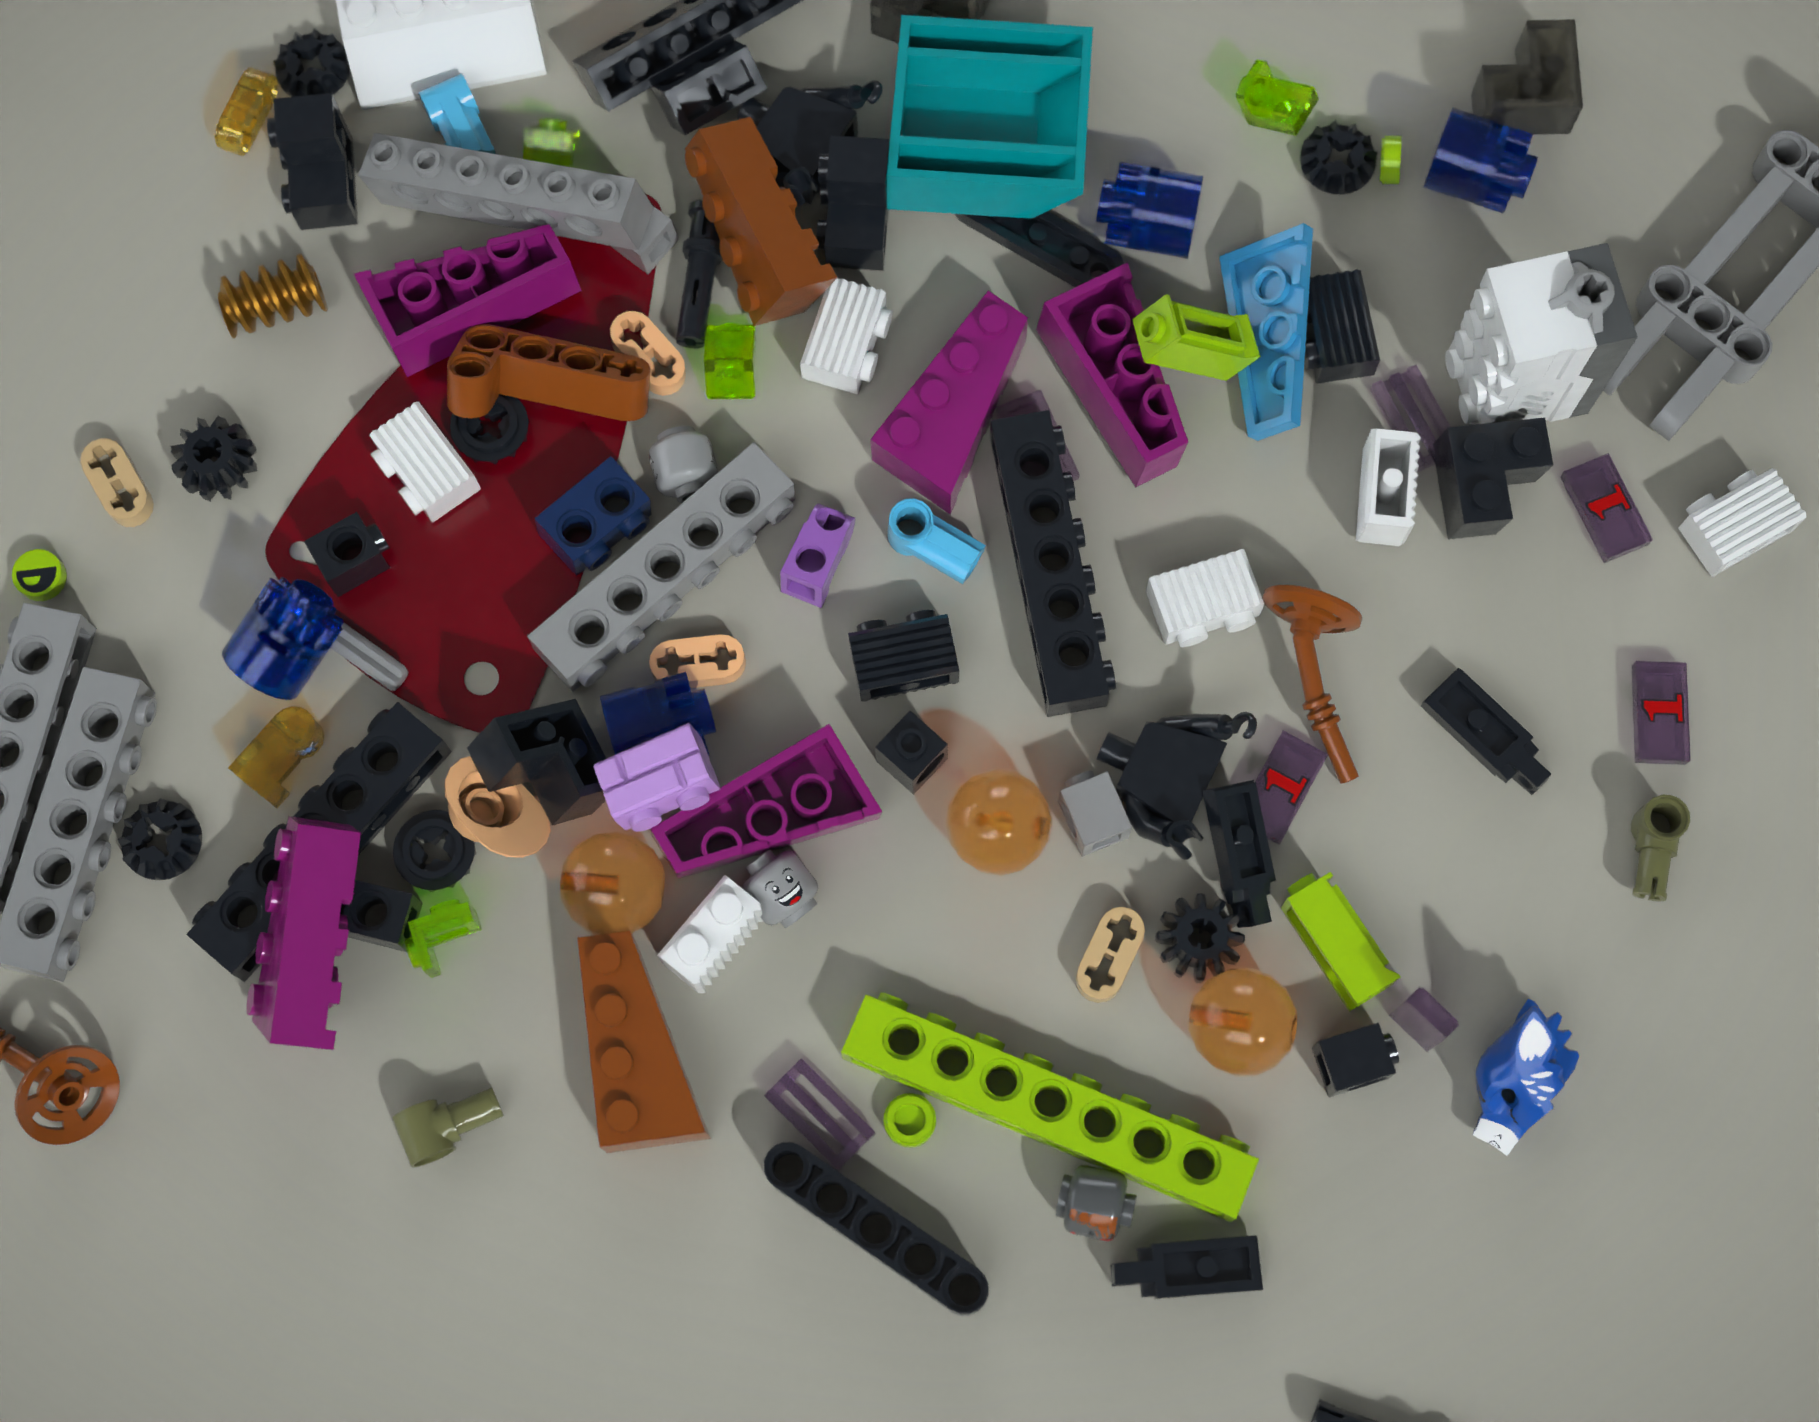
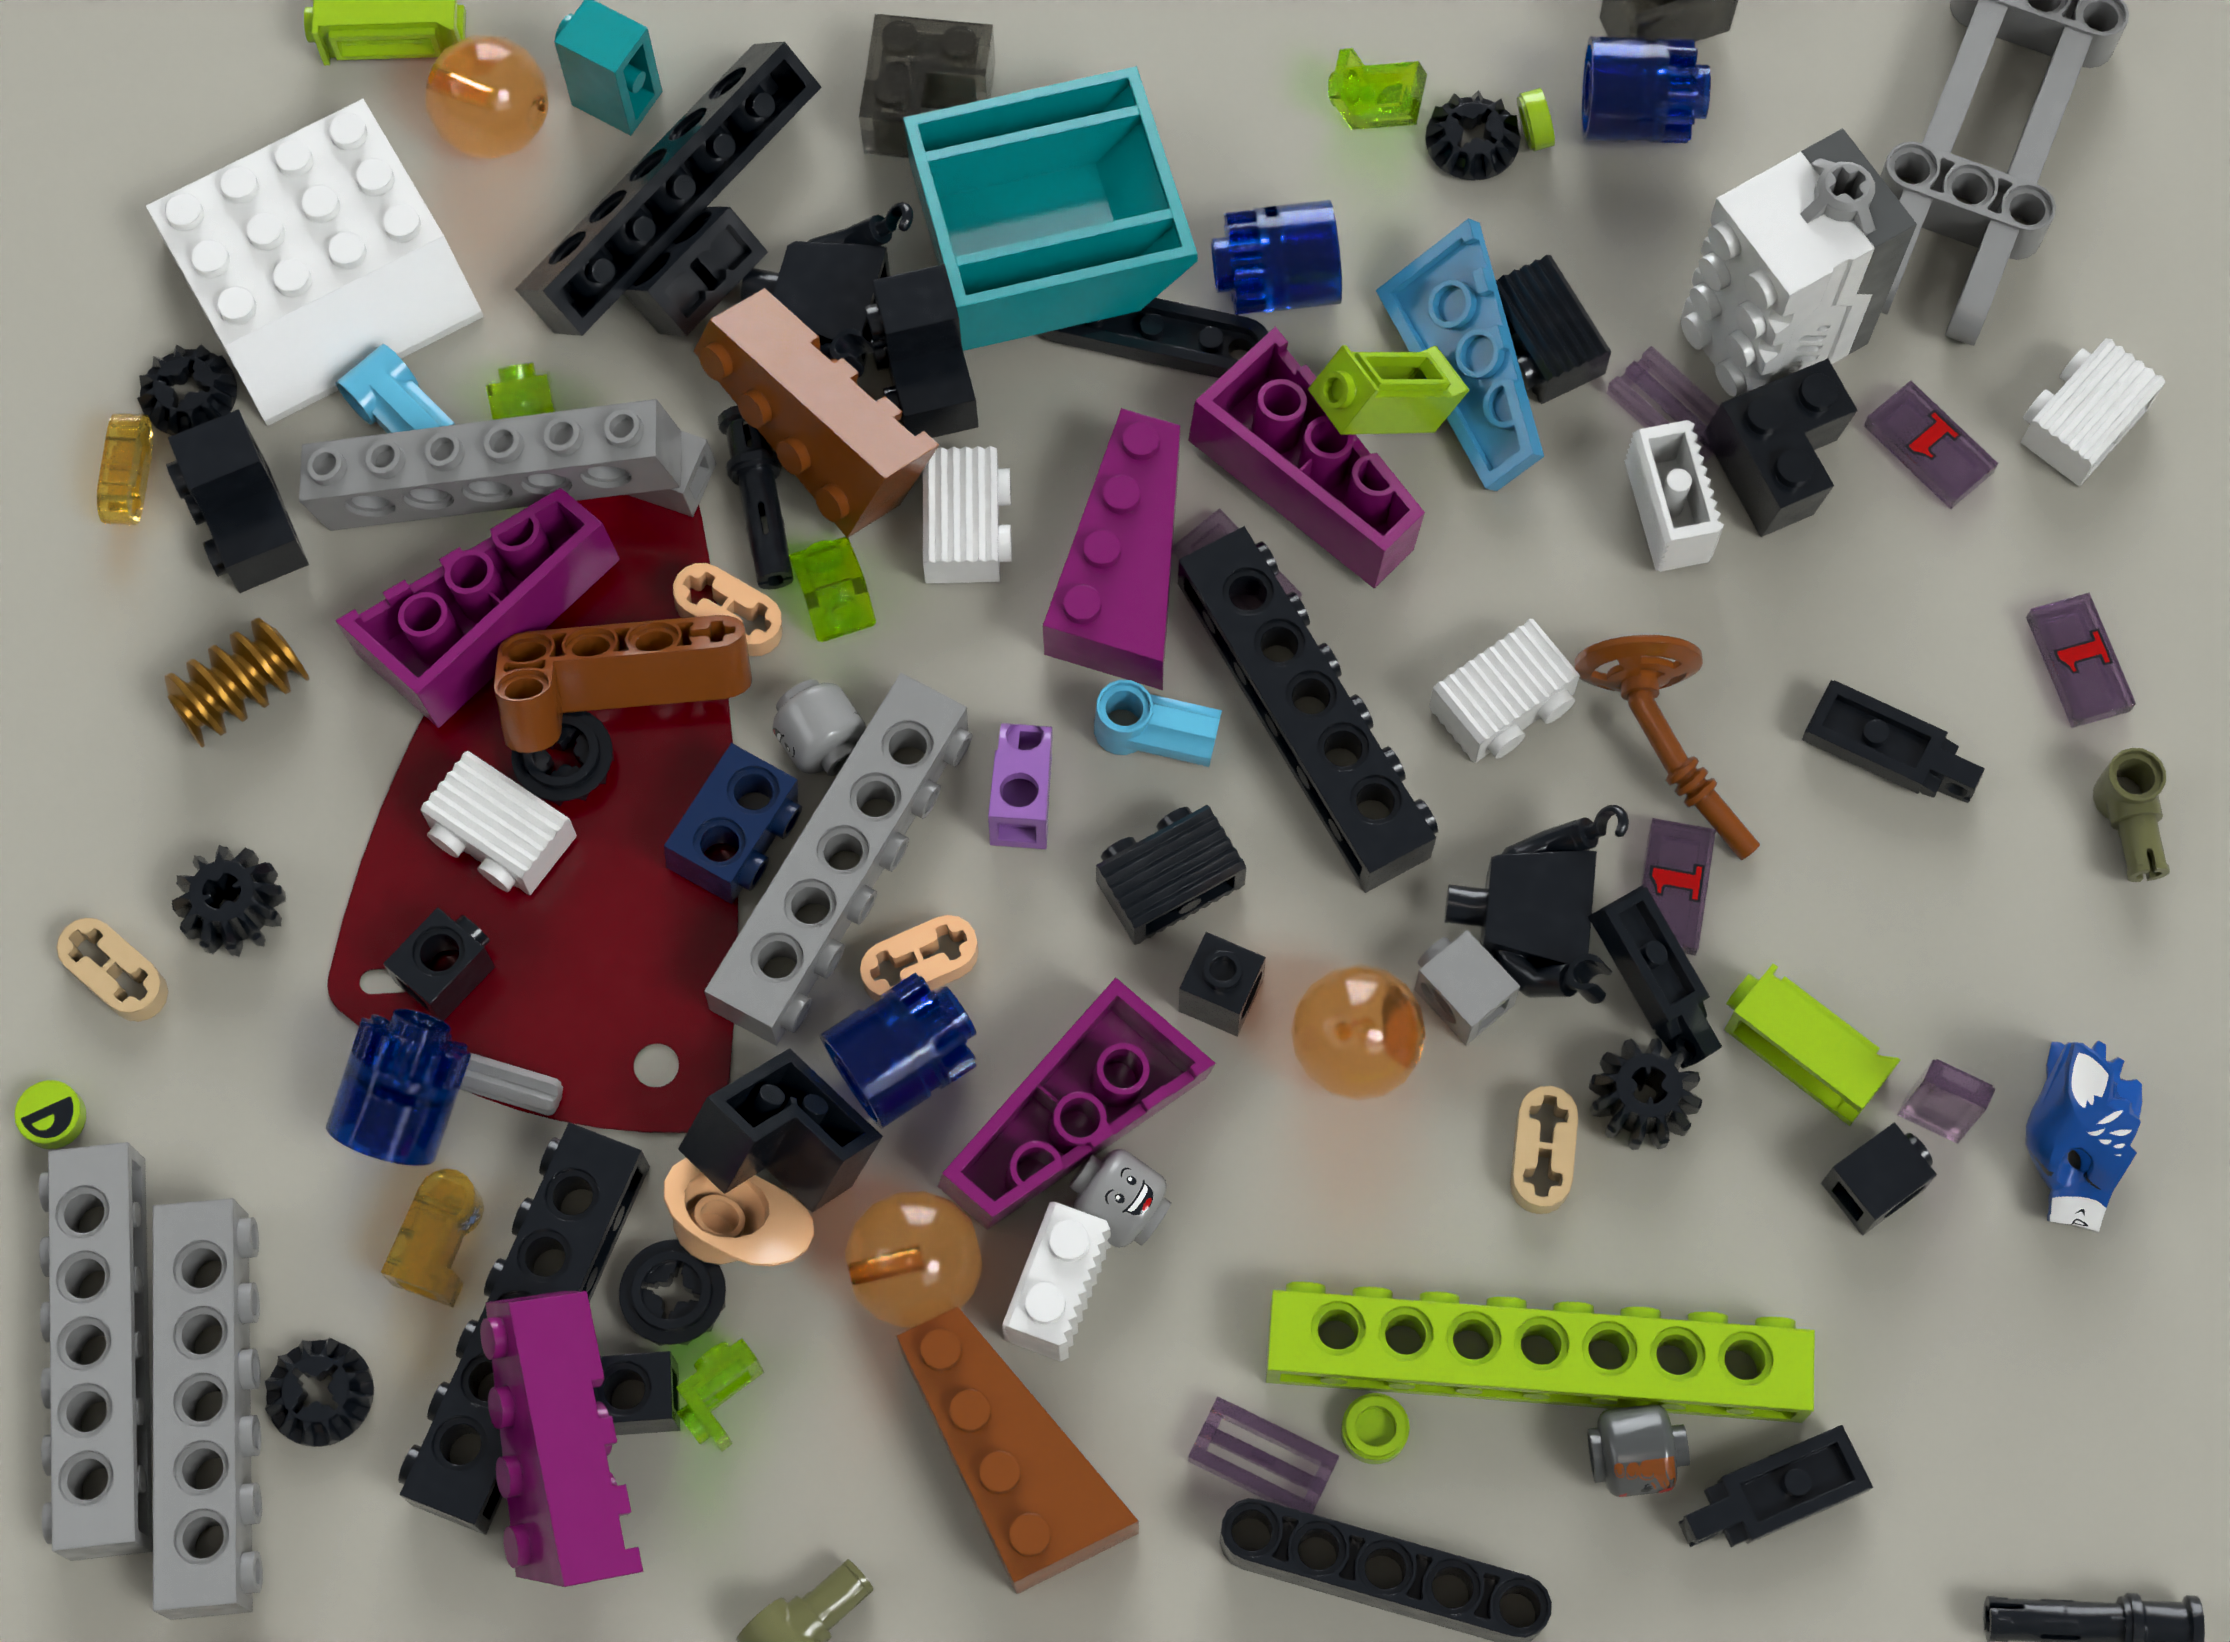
camera: 20 degrees left, 5 degrees down
lavender brick [593,723,720,832] -> none
clear orange piece [1189,968,1298,1077] -> none

